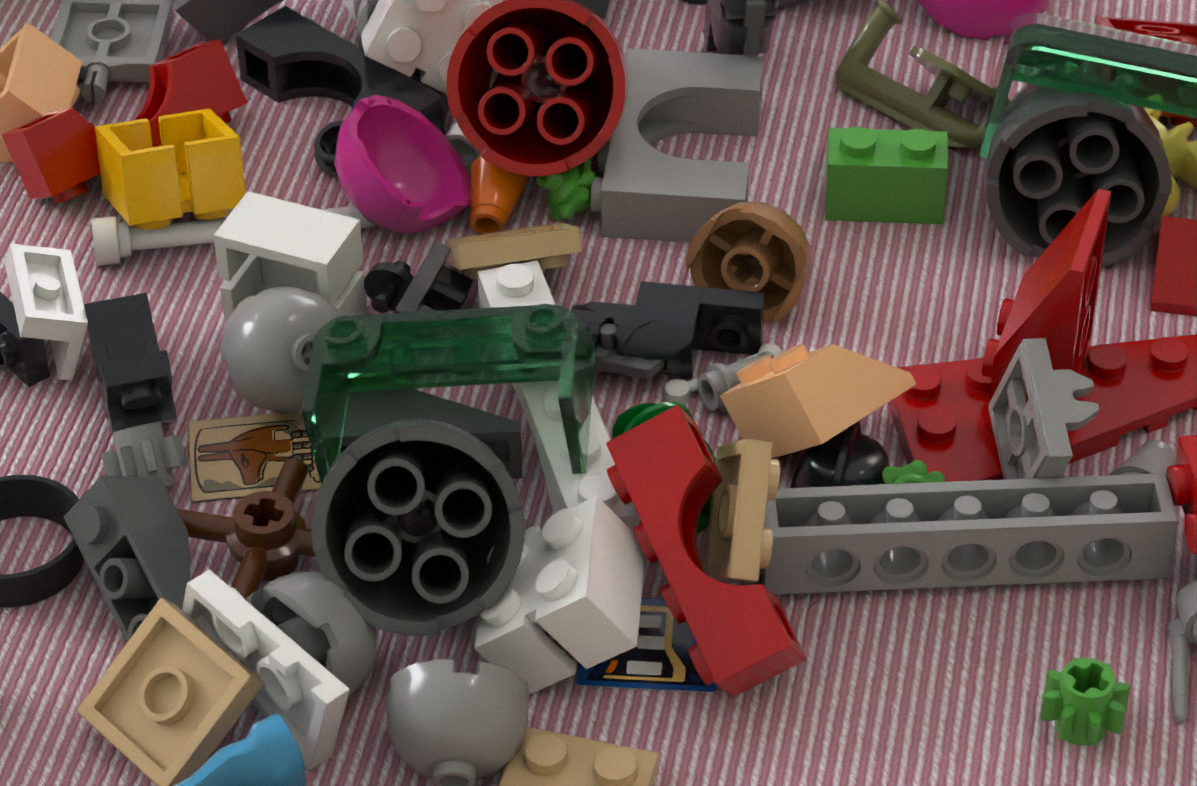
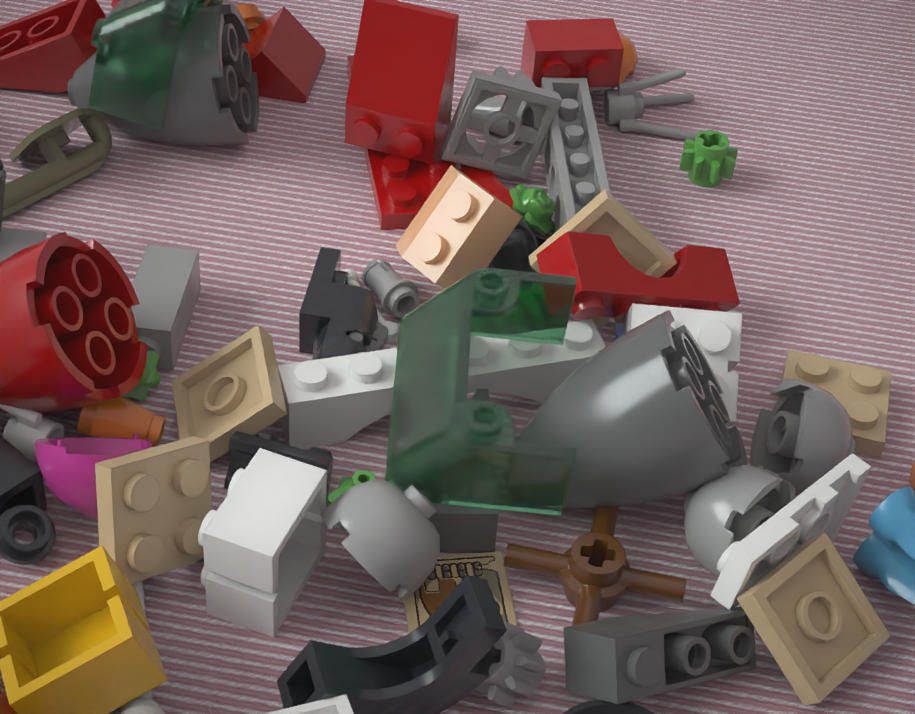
camera: 95 degrees left, 0 degrees up
medium nougat cylinder [686,202,812,324] -> none
bright green slope [825,127,948,224] -> none
none -> tan plate [95,436,212,584]

